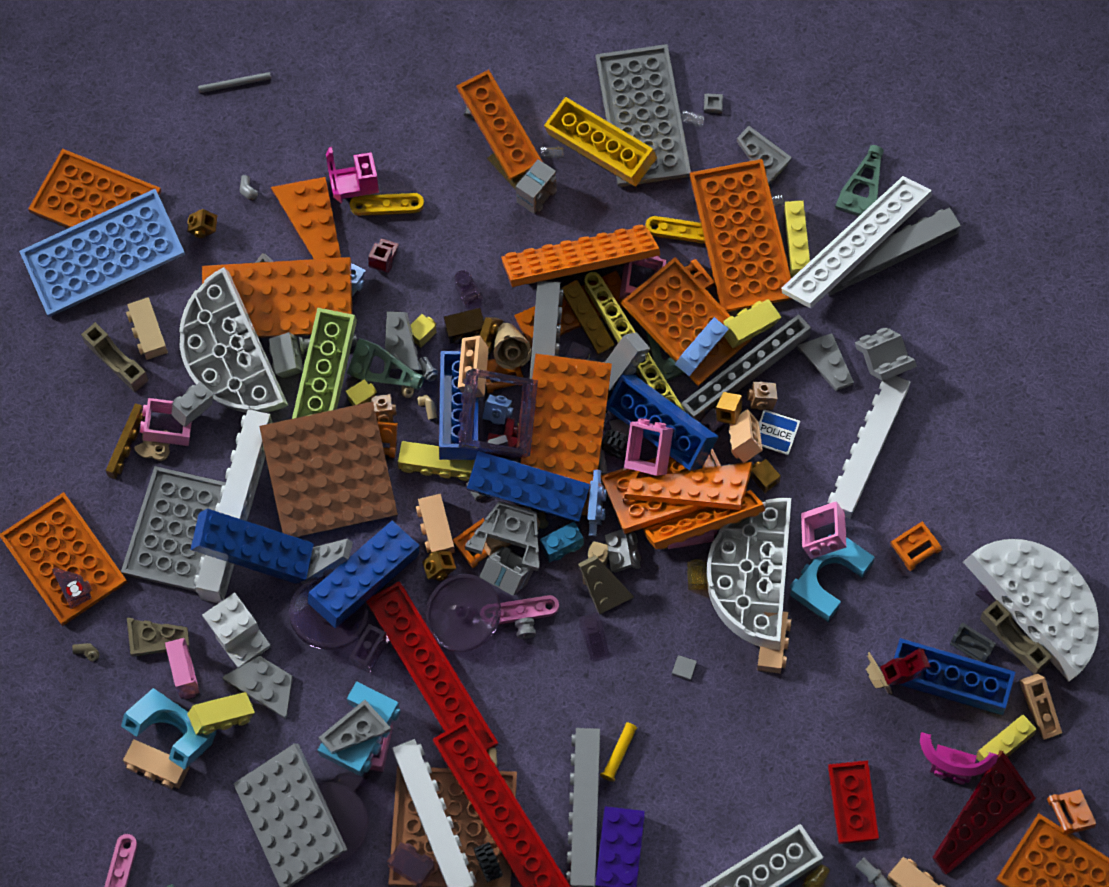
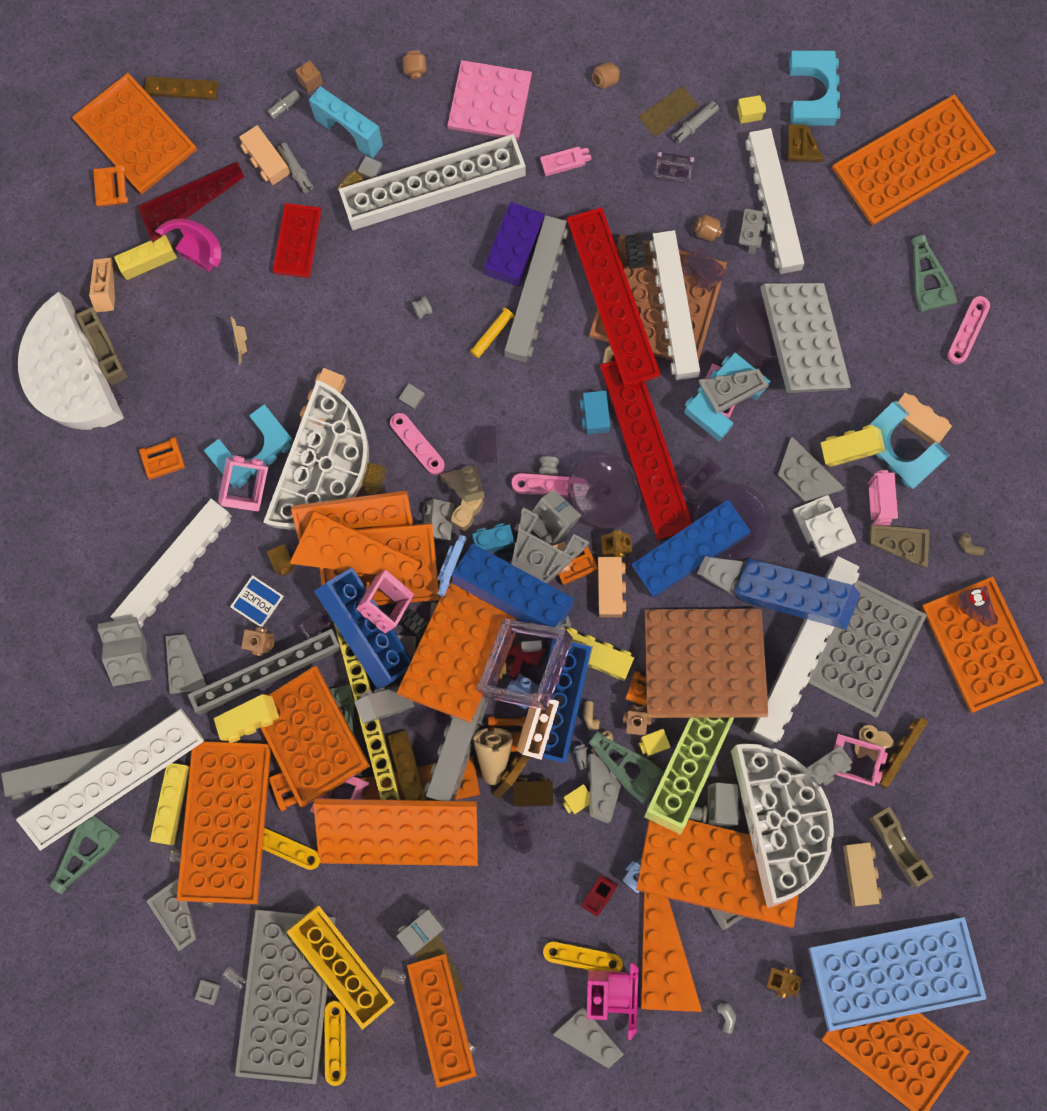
camera: 165 degrees left, 10 degrees up
light blue brick [675,317,728,376] -> none
pearl gold brick [716,392,742,425] -> none
light nougat brick [729,409,763,463] -> none
dark red brick [880,649,931,685] -> none
blue brick [894,638,1015,715] -> none
dark grey hinge [950,622,996,663] -> none
none -> yellow plate [325,1001,346,1086]
none -> bright pink plate [390,413,445,475]
none -> light grey wheel [412,296,433,319]
none -> light grey wing [553,1007,624,1069]
none -> dark azure brick [580,391,610,434]

